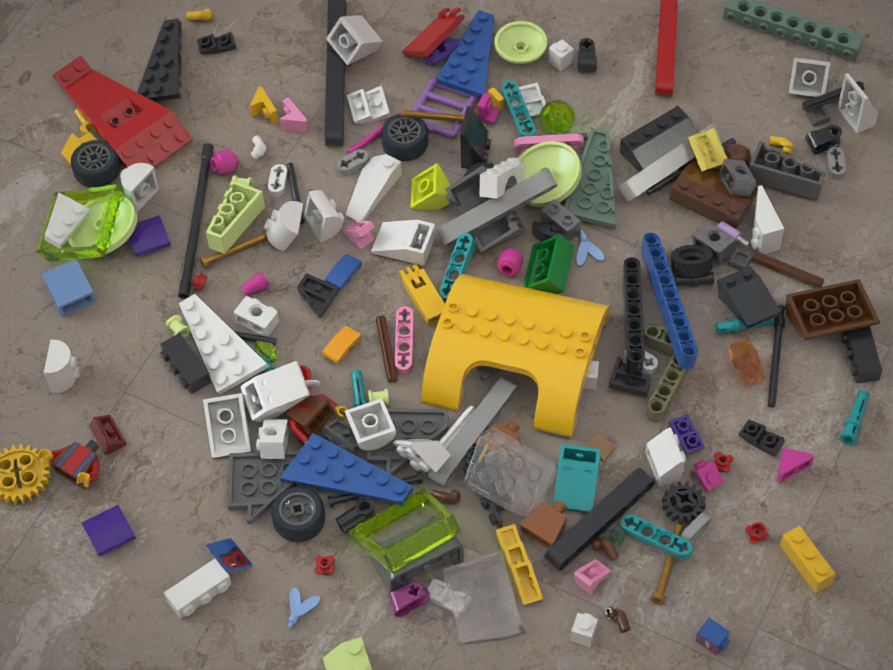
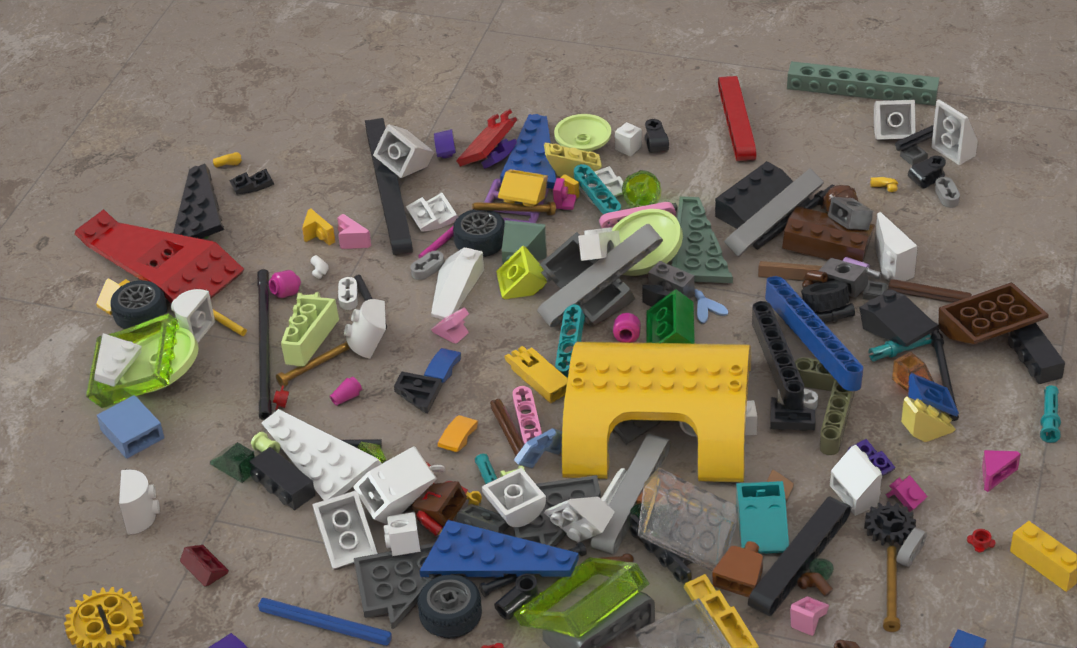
camera: 10 degrees left, 15 degrees down
torso [38,440,100,489] -> none
yellow bar [74,109,98,135] -> none
dark purple slope [129,215,171,257] -> none
white brick [233,296,279,337] -> none
white brick [304,190,344,243] -> none
white slope [371,220,436,266] -> none
black slope [460,106,492,169] -> none
teal beam [621,514,693,560] -> none
light yellow bracket [688,128,727,172] -> none
red plate [714,452,734,472] -> none
black slope [739,419,785,457] -> none
dark grey wedge [749,141,826,200] -> none
none -> clear green slope [210,442,255,483]
none -> yellow bar [213,309,247,336]
none -> blue axle [258,598,392,646]
none -> dark purple slope [434,129,456,158]
none -> yellow slope [498,169,548,207]
none -> sand green slope [502,220,547,264]
none -> medium blue tile [514,428,562,468]
none -> light yellow slope [544,143,601,180]
none -> medium nougat slope [758,261,822,280]
none -> reddish brown arm [802,270,828,288]
none -> light yellow slope [901,396,956,442]
none -> blue slope [908,373,959,417]

